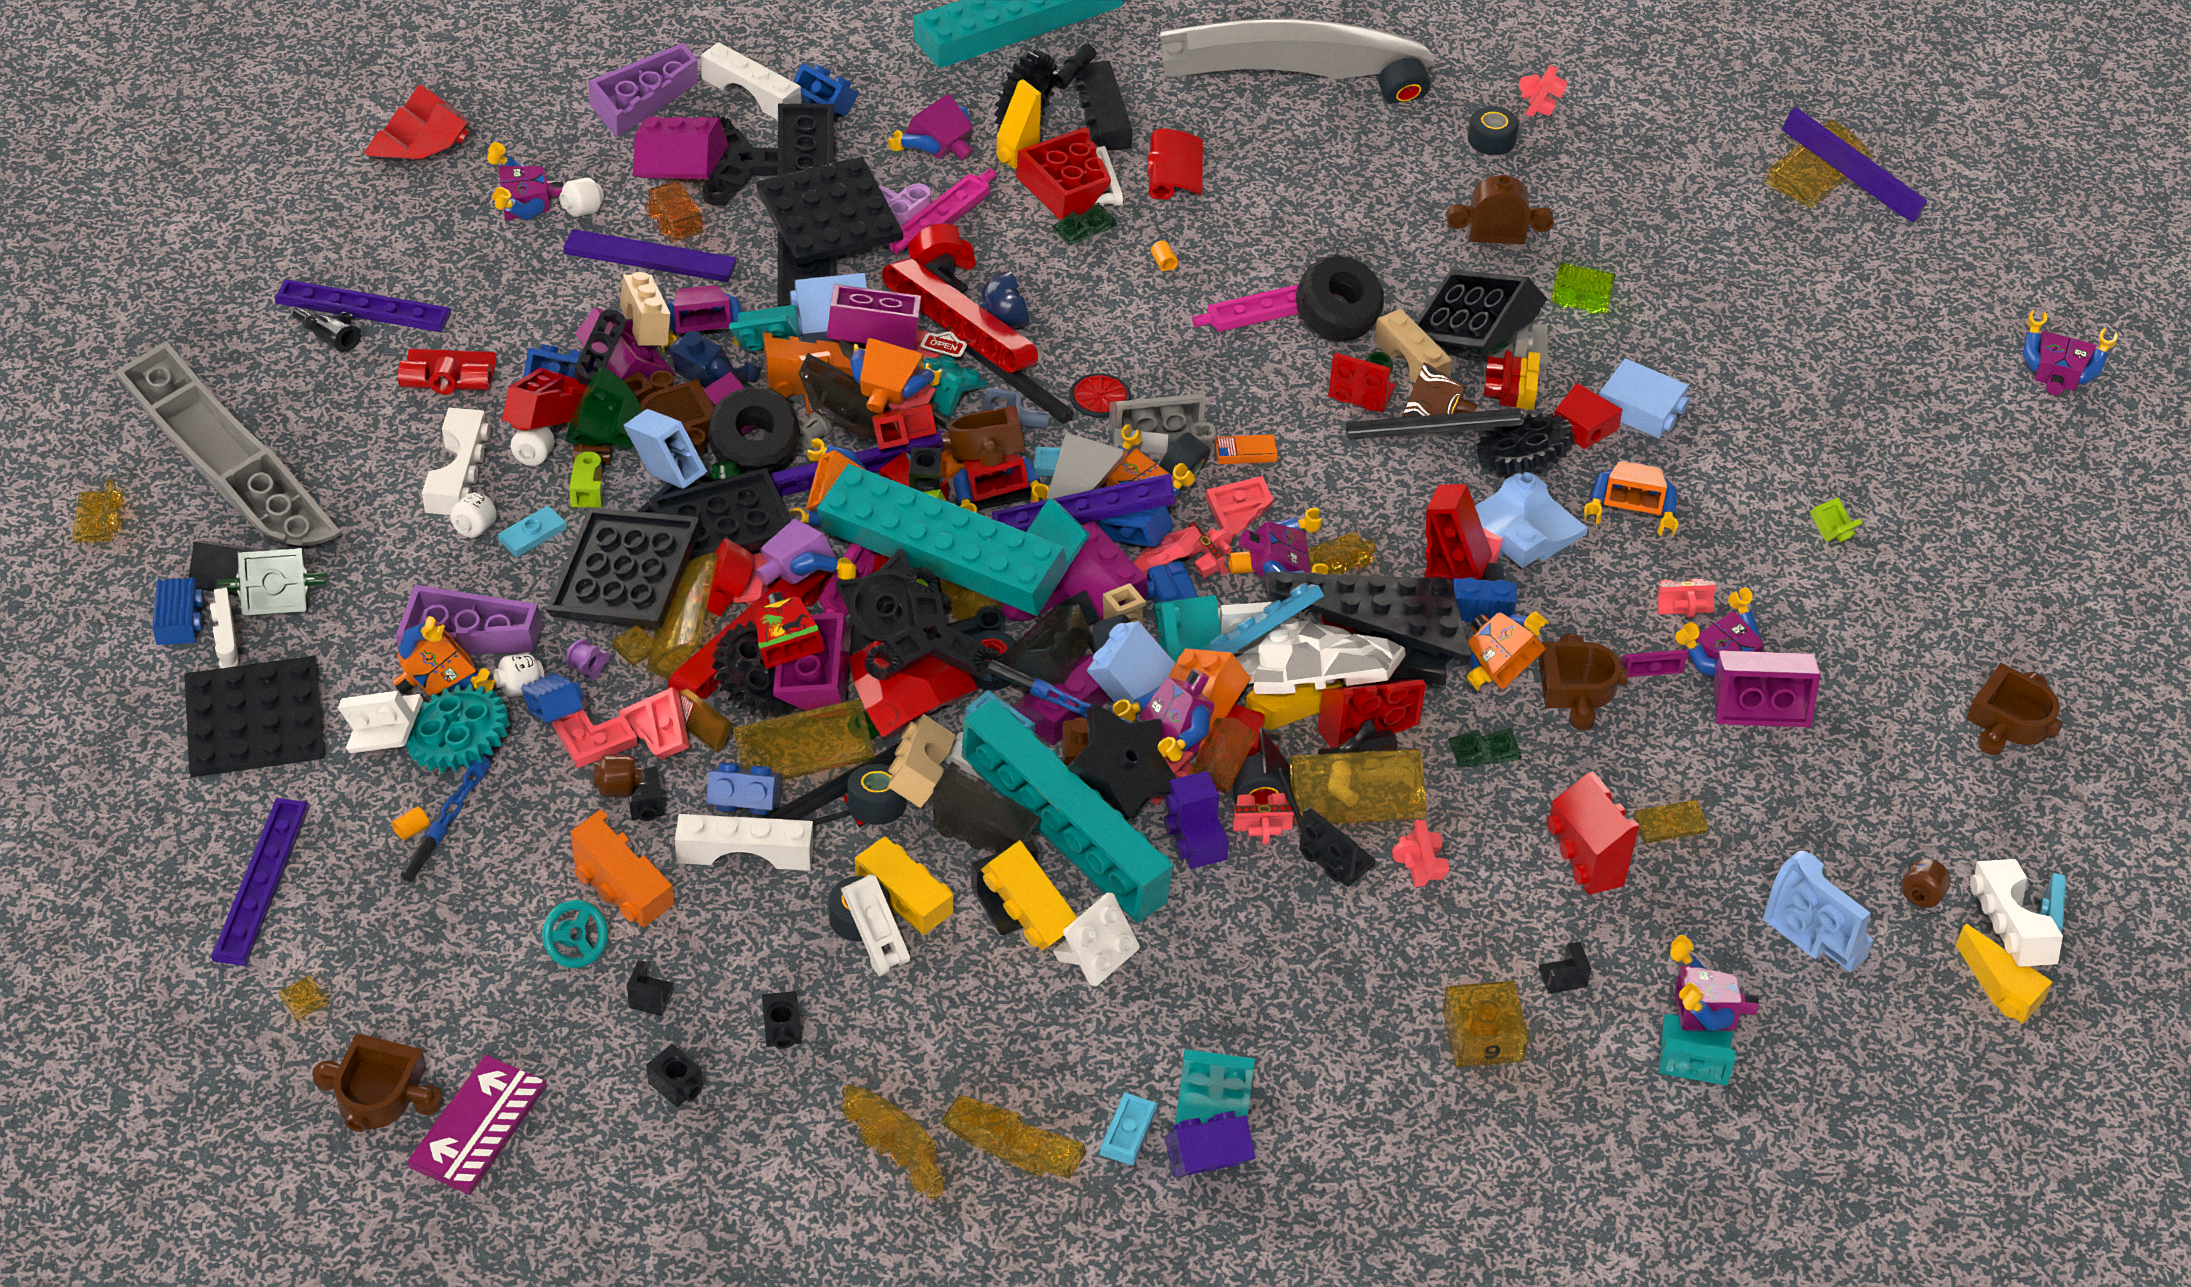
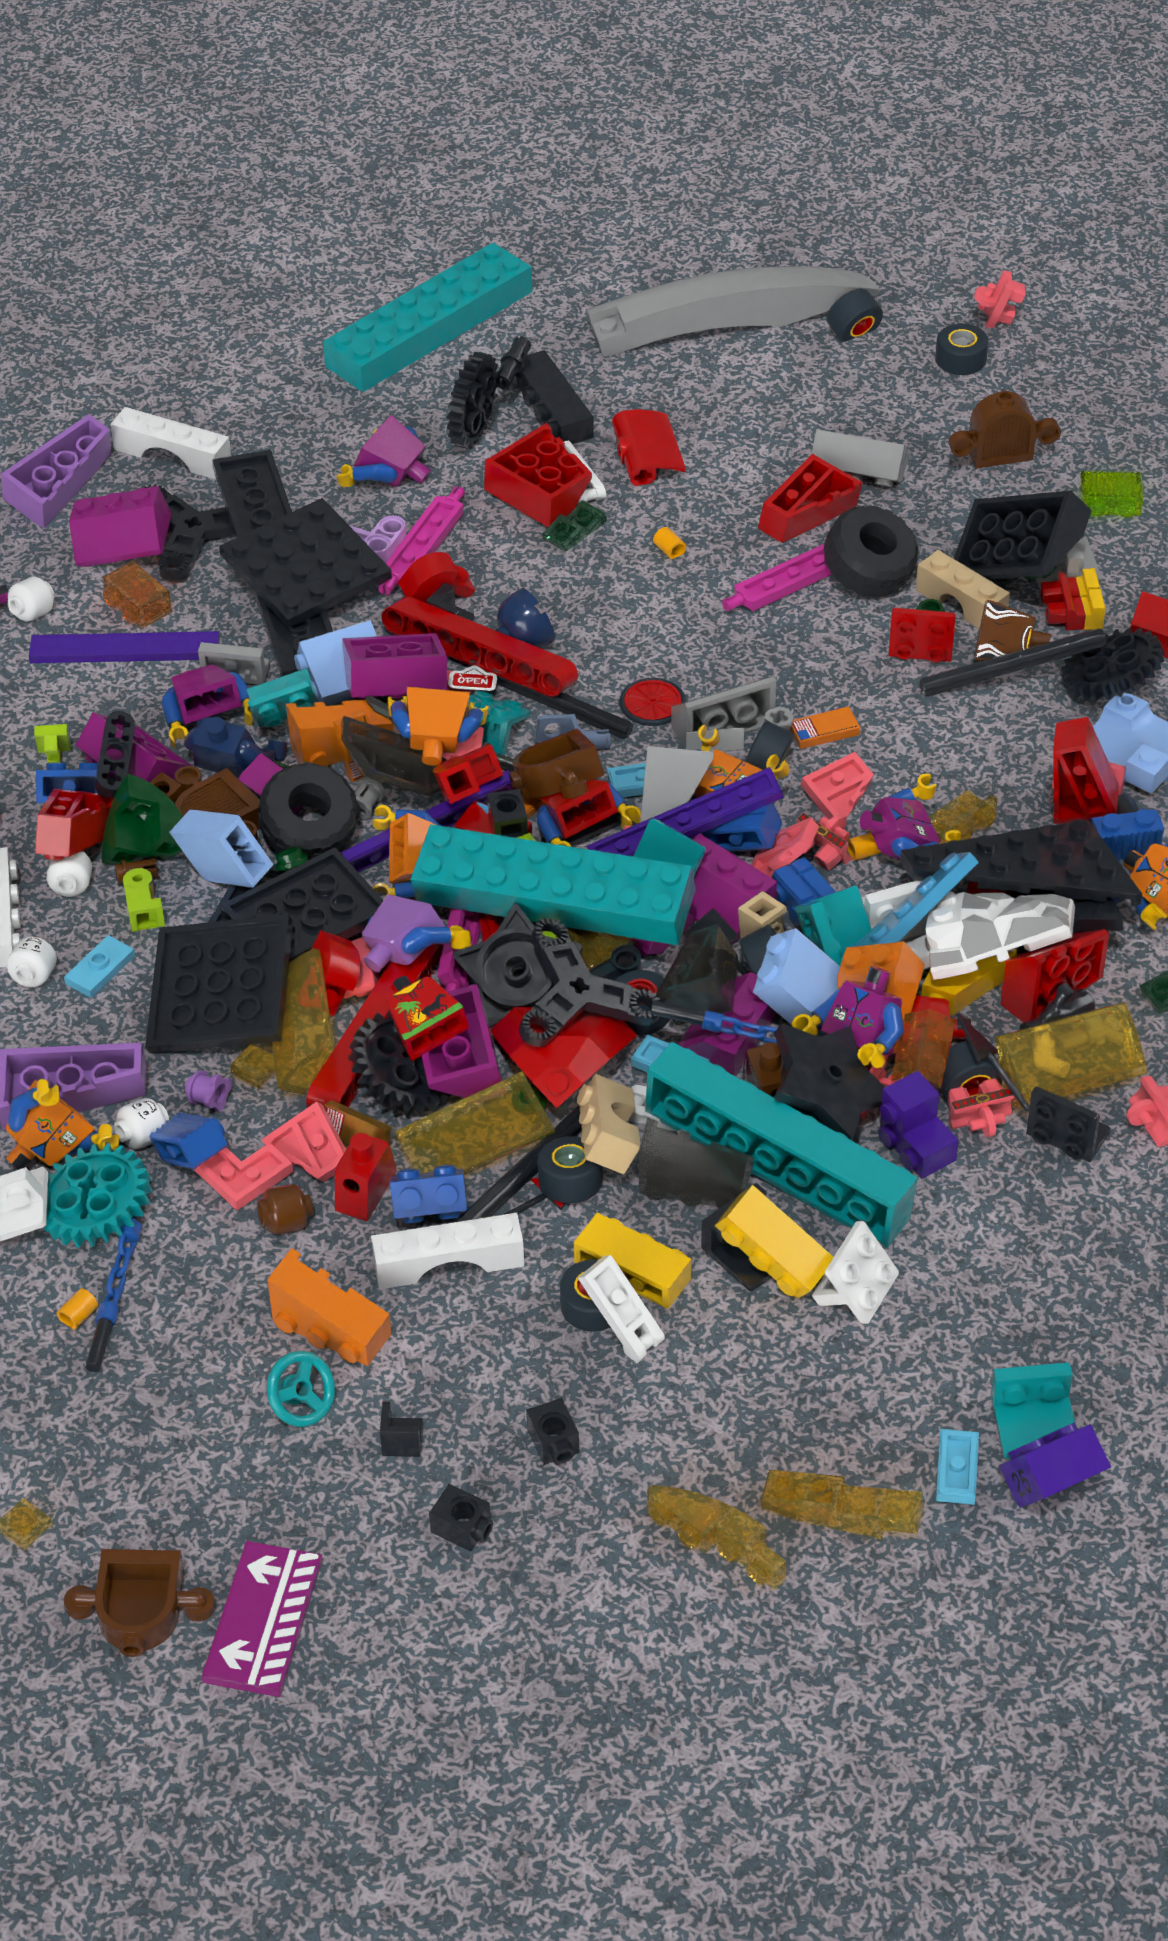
camera: 10 degrees left, 0 degrees up
tan arch [620,272,670,346] -> none
black bracket [628,766,665,821] -> none
blue brick [793,63,859,117] -> none
yellow slope [996,79,1041,169] -> none
none -> lime tile [34,724,71,763]
none -> light grey bracket [198,642,270,685]
none -> red torso [335,1133,397,1222]
none -> red wedge [758,453,863,543]
none -> light grey slope [812,429,912,487]

